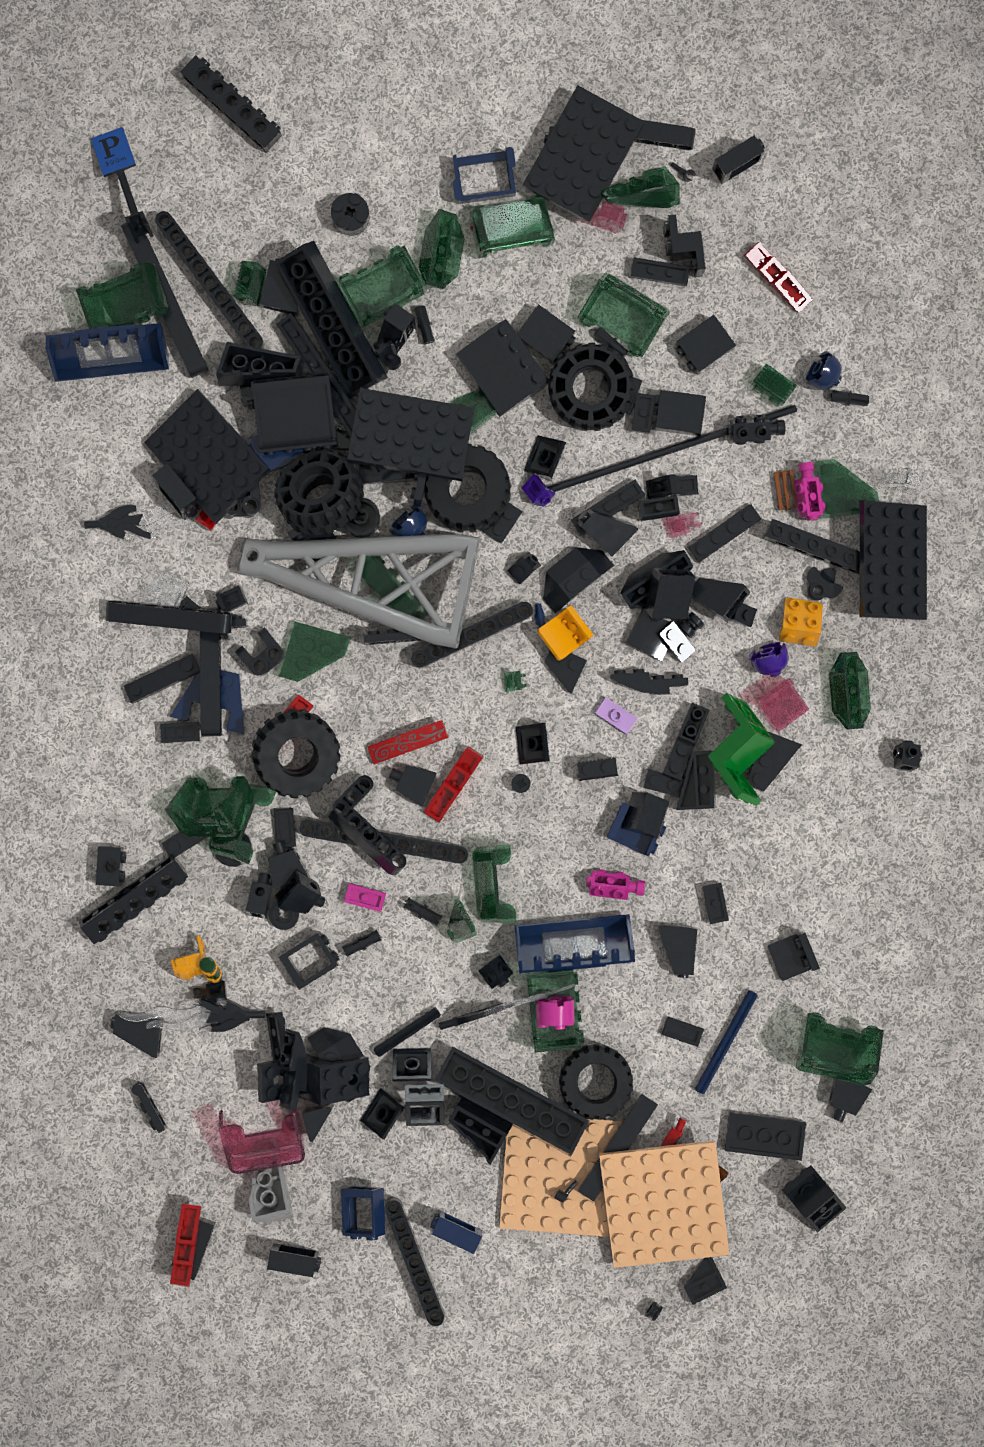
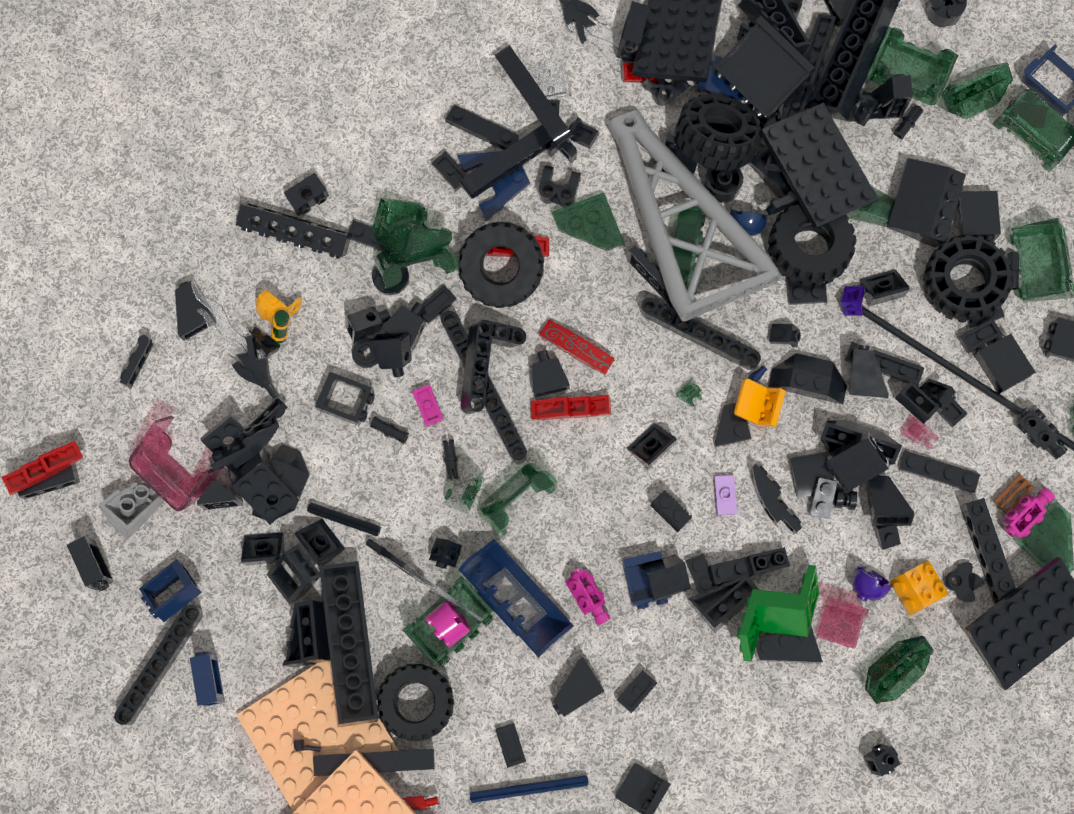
camera: 60 degrees right, 10 degrees down
black wheel [511,774,531,793] -> none

